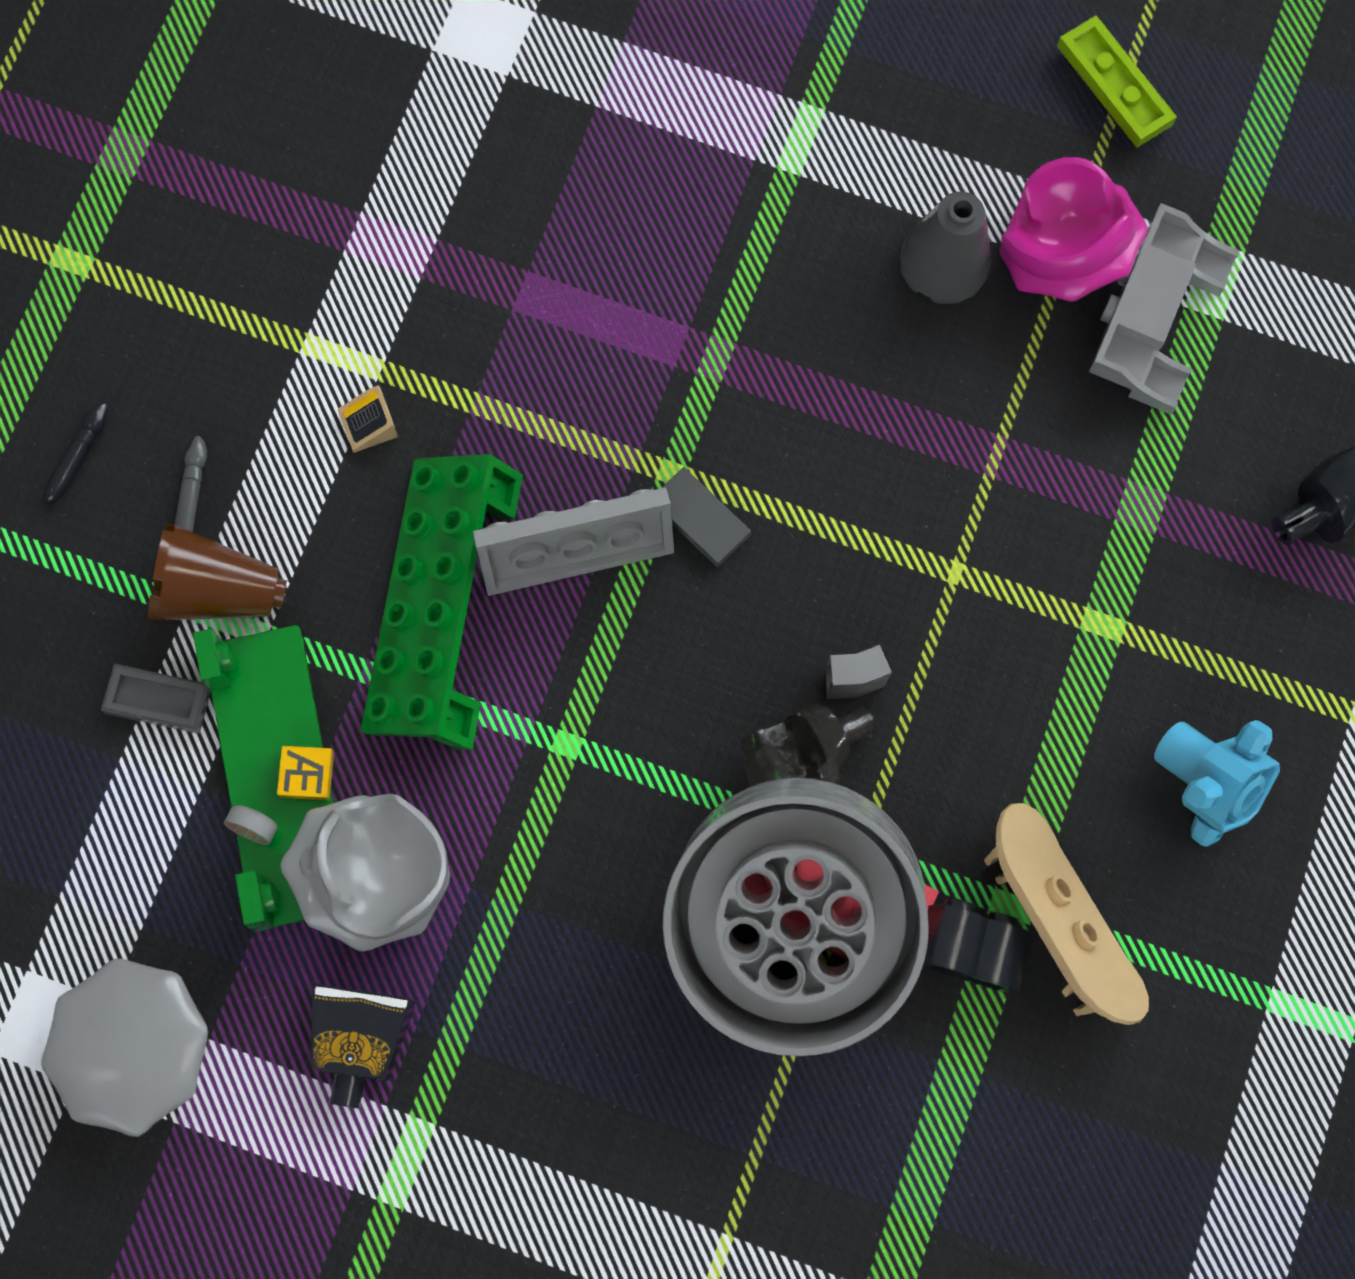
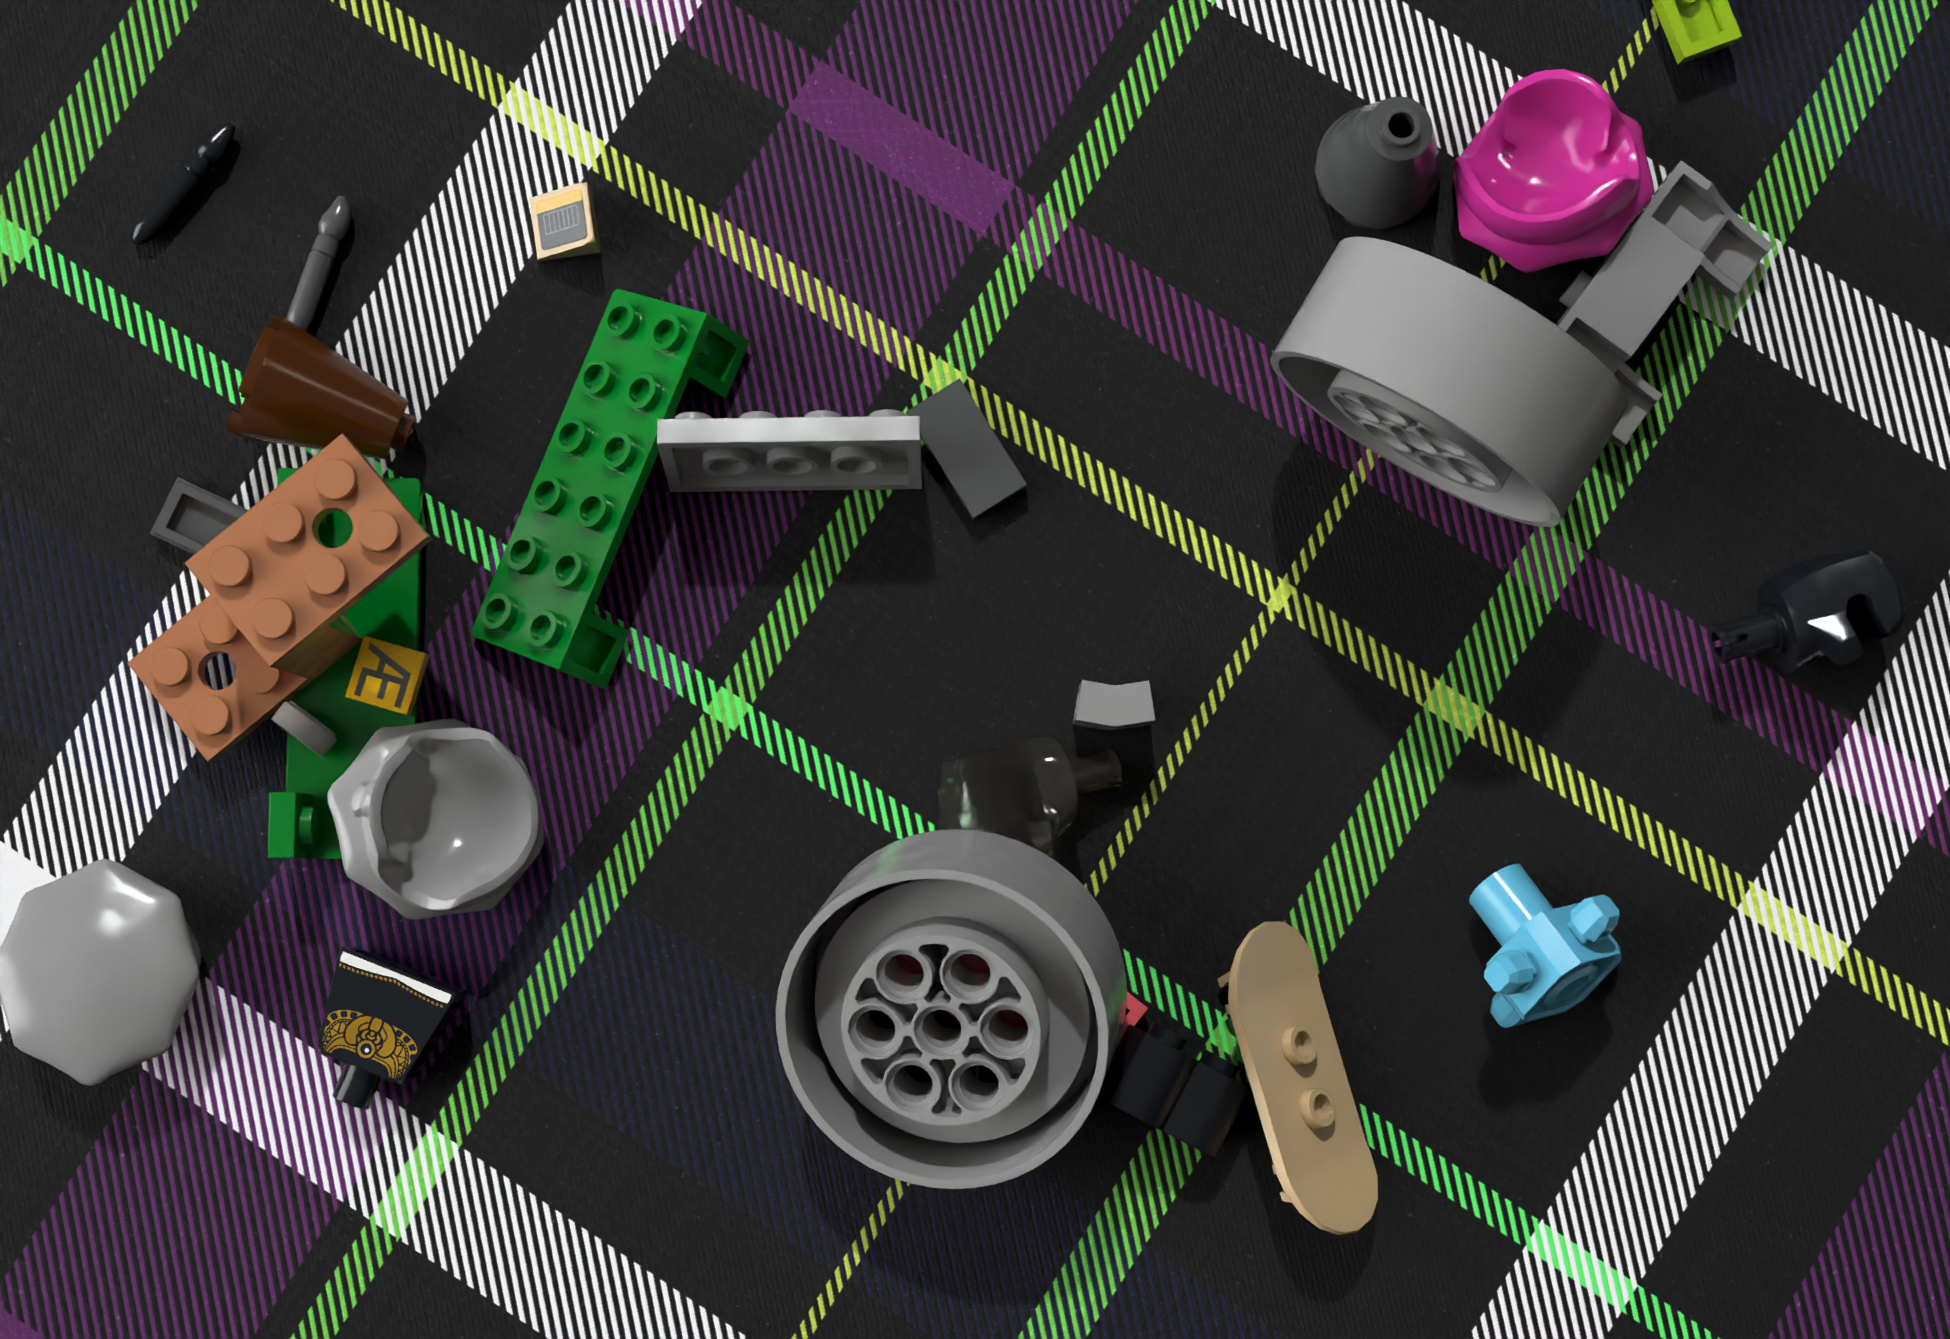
camera: 15 degrees right, 10 degrees up
none -> nougat bracket [127,433,433,762]
none -> light grey wheel [1270,237,1629,527]

